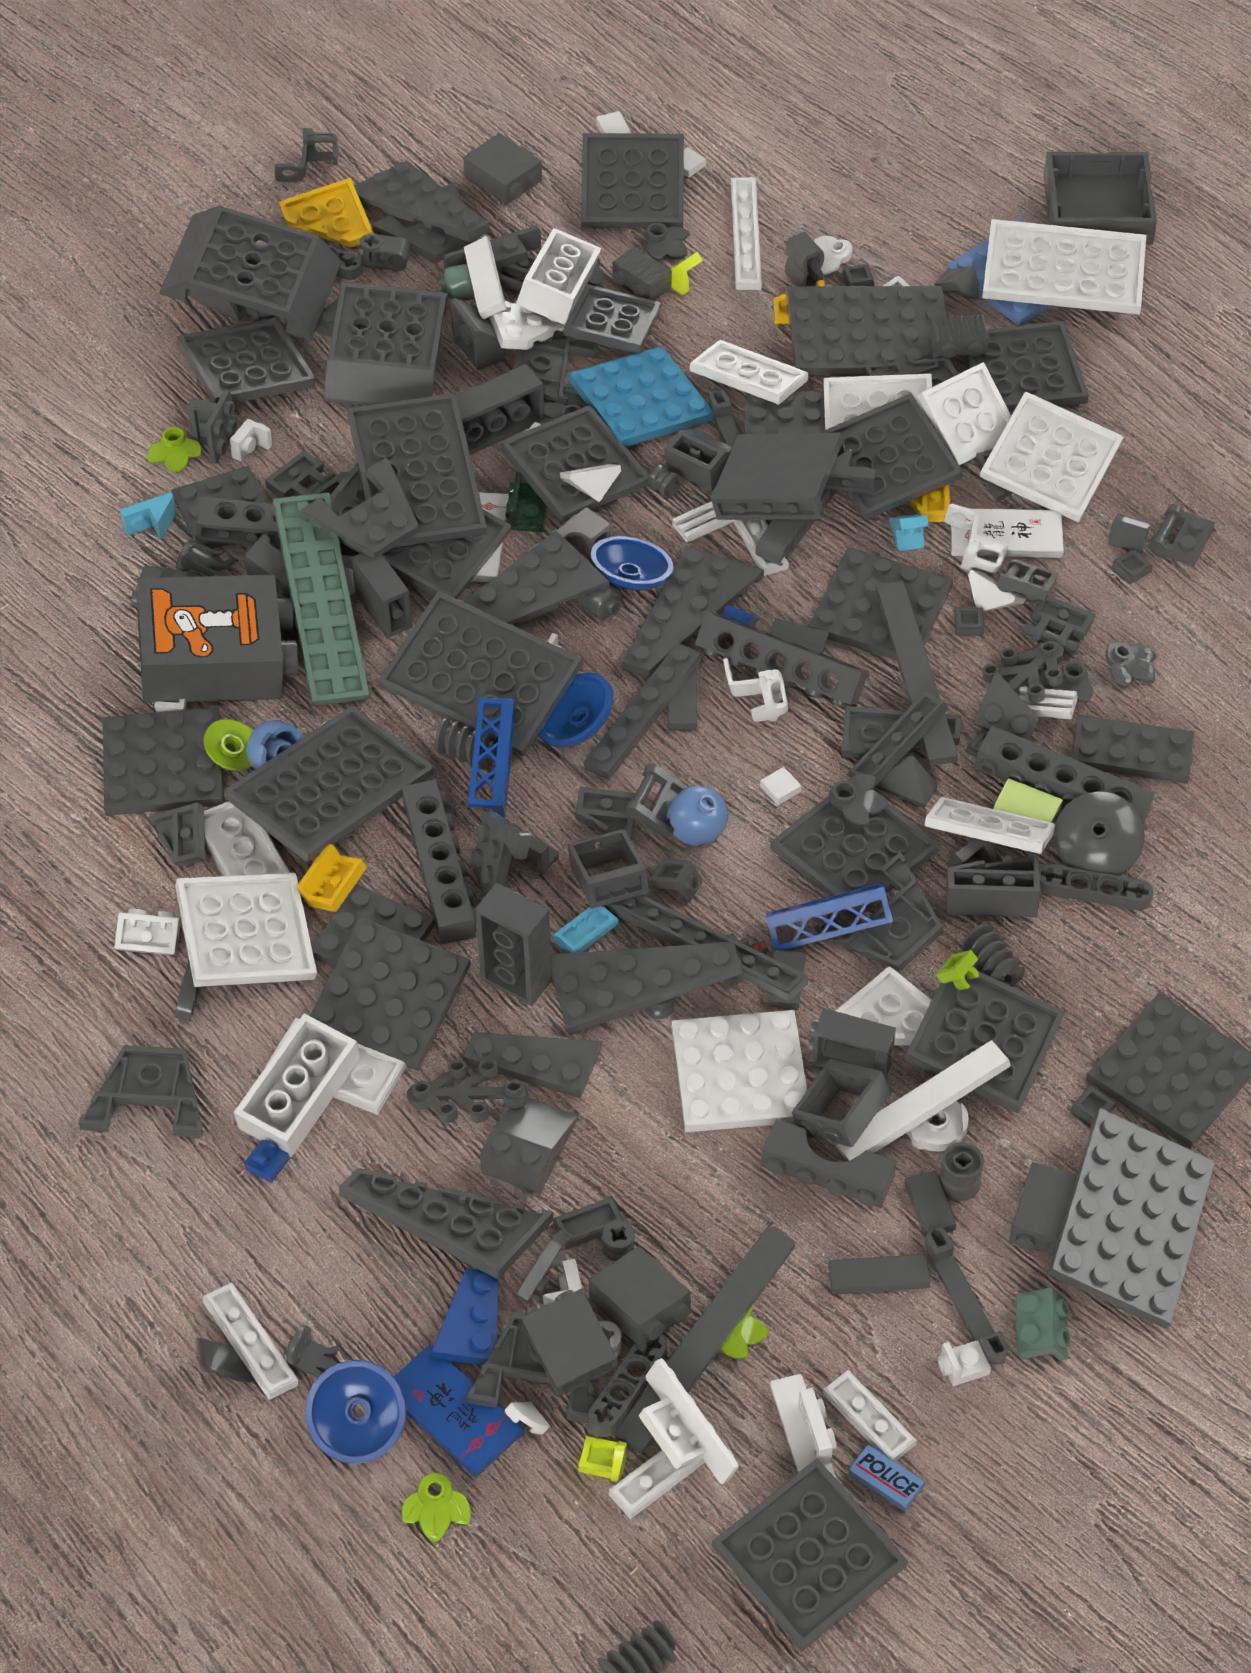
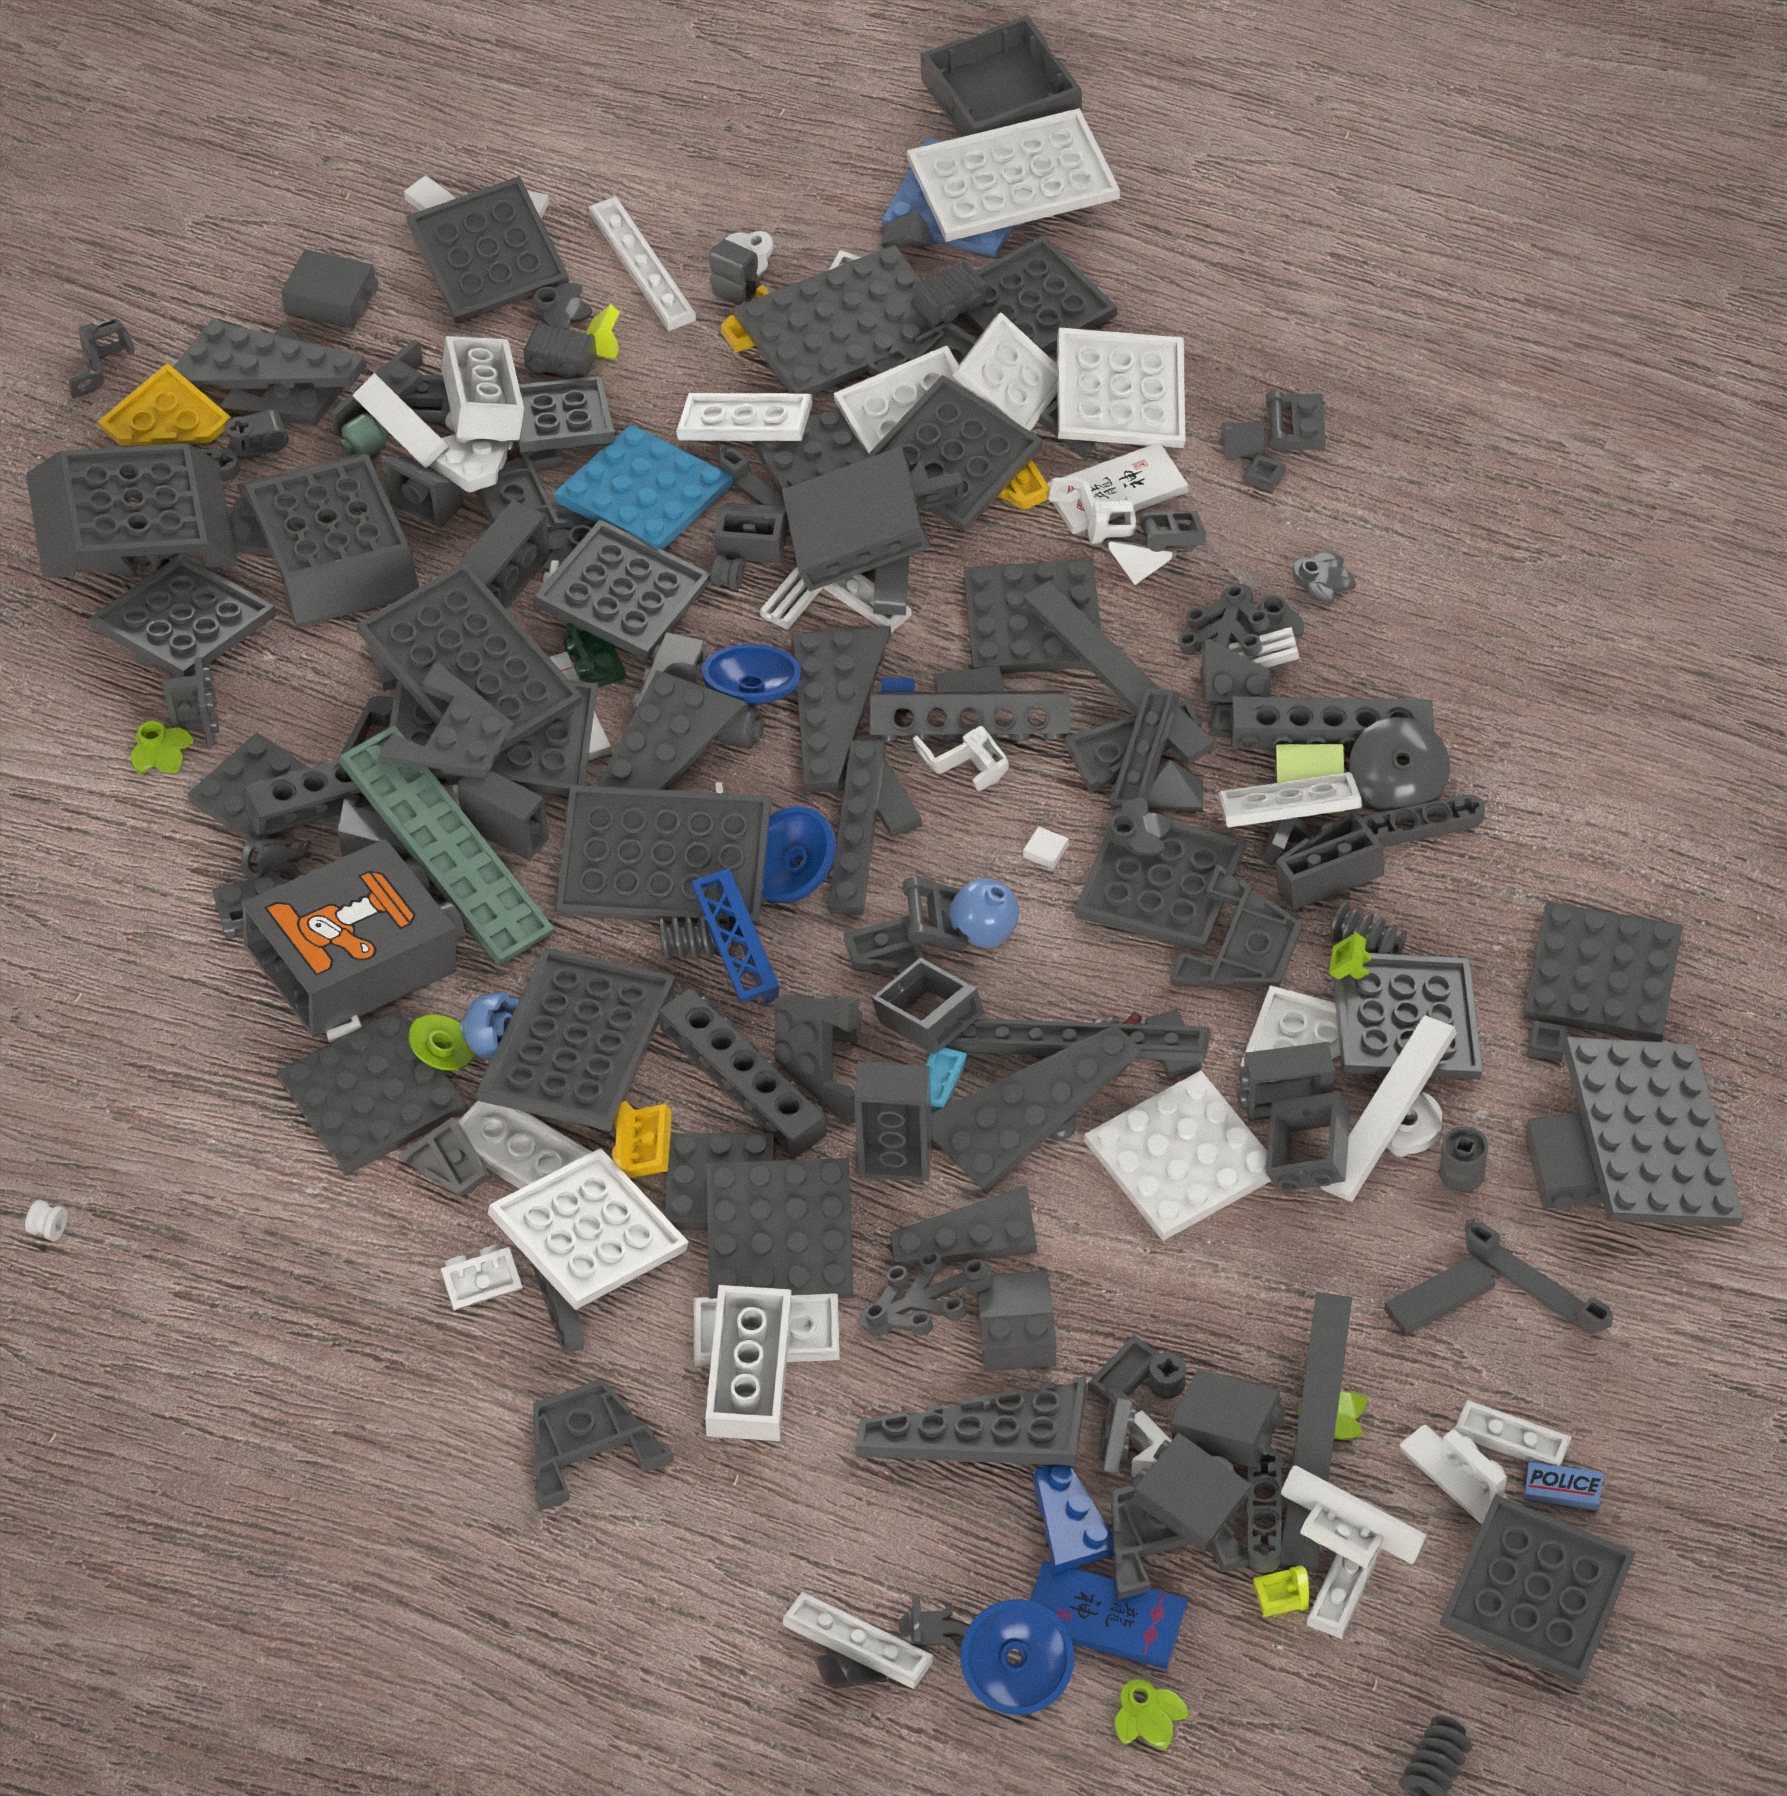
camera: 25 degrees left, 0 degrees up
medium azure slope [120,492,176,540] -> none
white bracket [230,419,272,462] -> none
blue tile [244,1139,290,1183] -> none
dark grey plate [265,450,336,498] -> none
white tile [505,1402,550,1435] -> none
white slope [560,464,621,502] -> none
dark grey bracket [649,858,702,902] -> none
dark grey arch [761,1119,896,1208] -> none
fence [766,882,893,951] -> none
dark grey tile [842,264,874,286] -> none
medium azure slope [889,514,928,551] -> none
dark grey tile [904,1170,957,1238] -> none
white bracket [938,1340,991,1386] -> none
dark grey tile [954,607,984,636] -> none
sand green bracket [1016,1287,1070,1361] -> none
dark grey plate [1023,596,1095,654] -> none
dark grey plate [1072,715,1194,784] -> none

